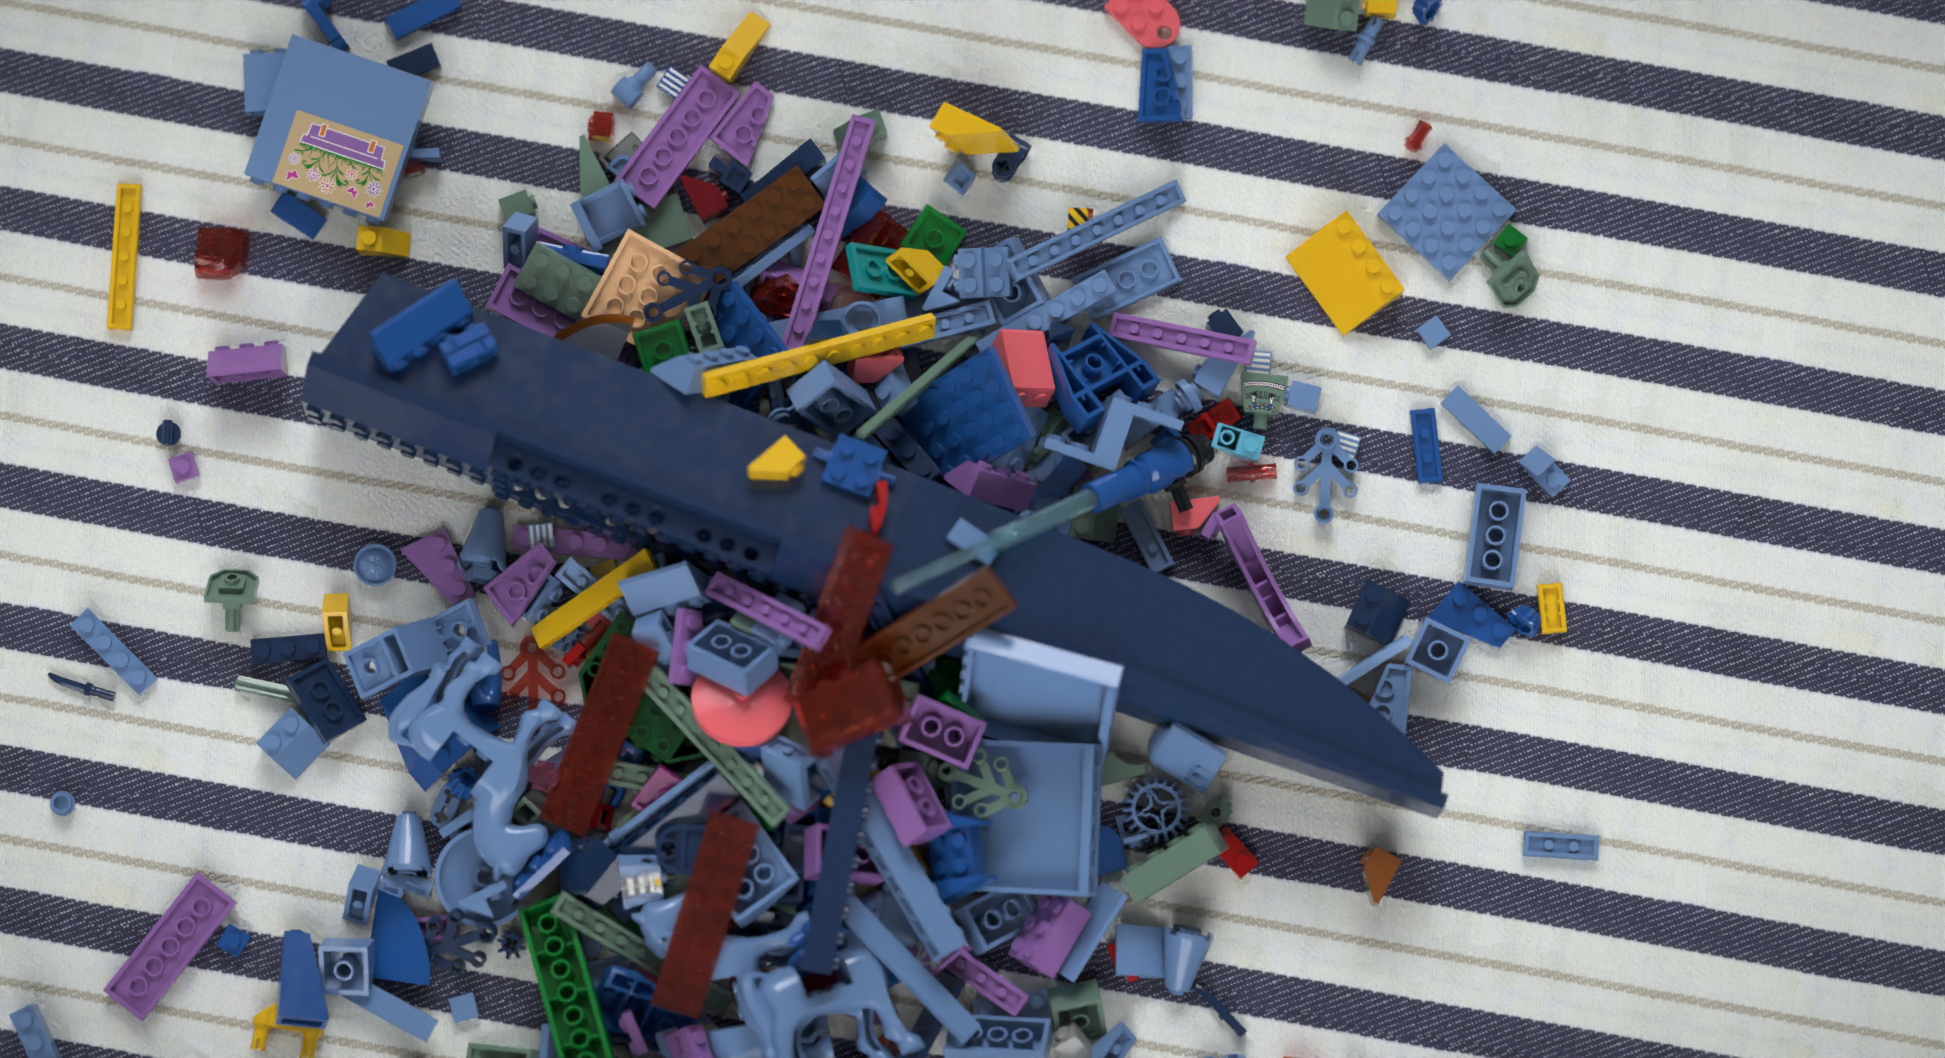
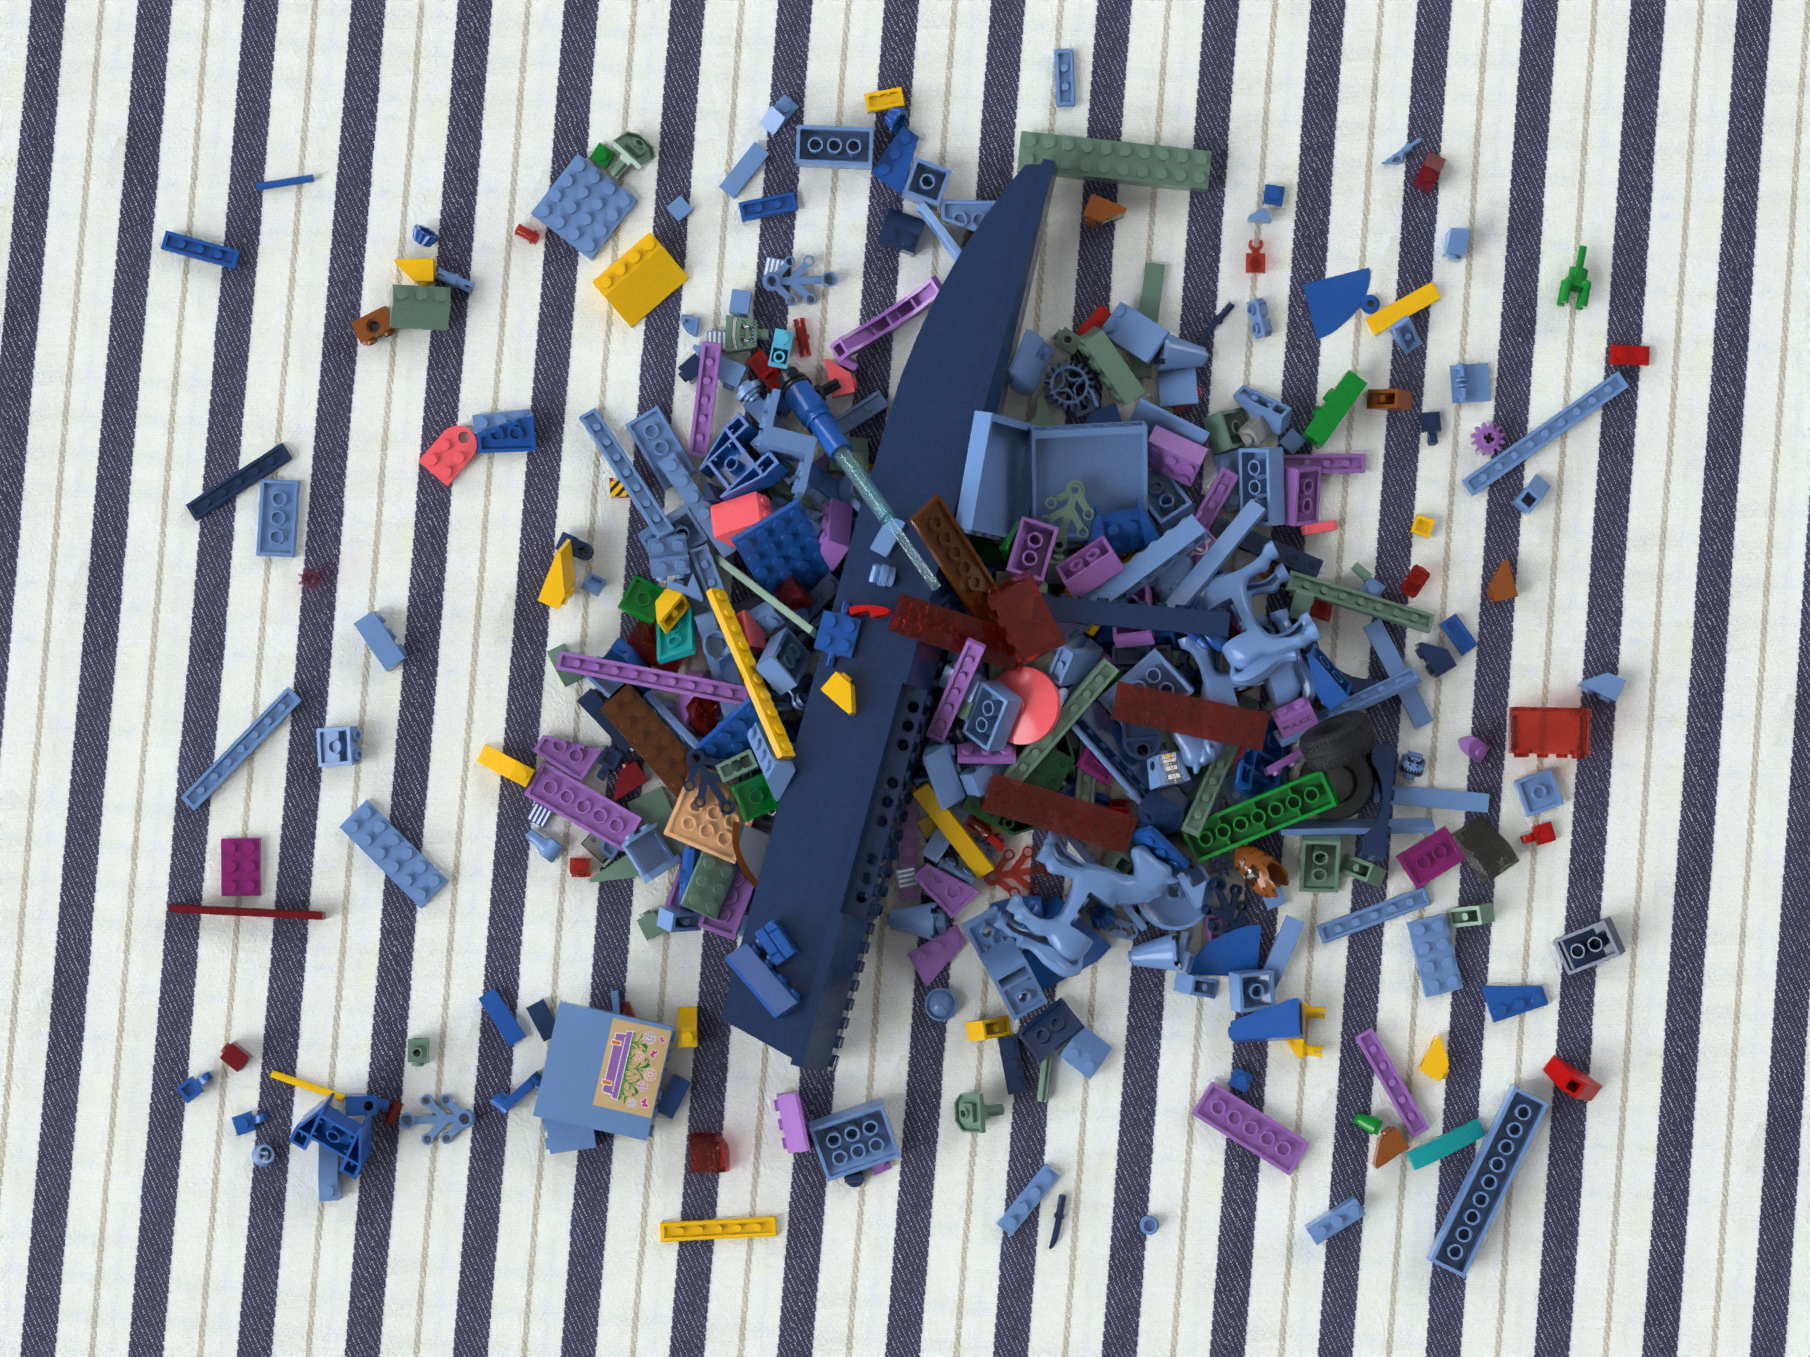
camera: 100 degrees left, 5 degrees up
clear pink gear [528,759,559,792] -> none
none -> medium blue tile [681,314,700,337]
none -> clear red slope [774,575,815,611]
none -> medium blue slope [808,1097,901,1181]
none -> medium blue piece [869,564,896,587]
none -> sand green brick [1017,131,1212,193]
none -> medium blue slope [1101,302,1170,364]
none -> sand green tile [1132,262,1165,379]
none -> dark orange head [1234,845,1289,898]

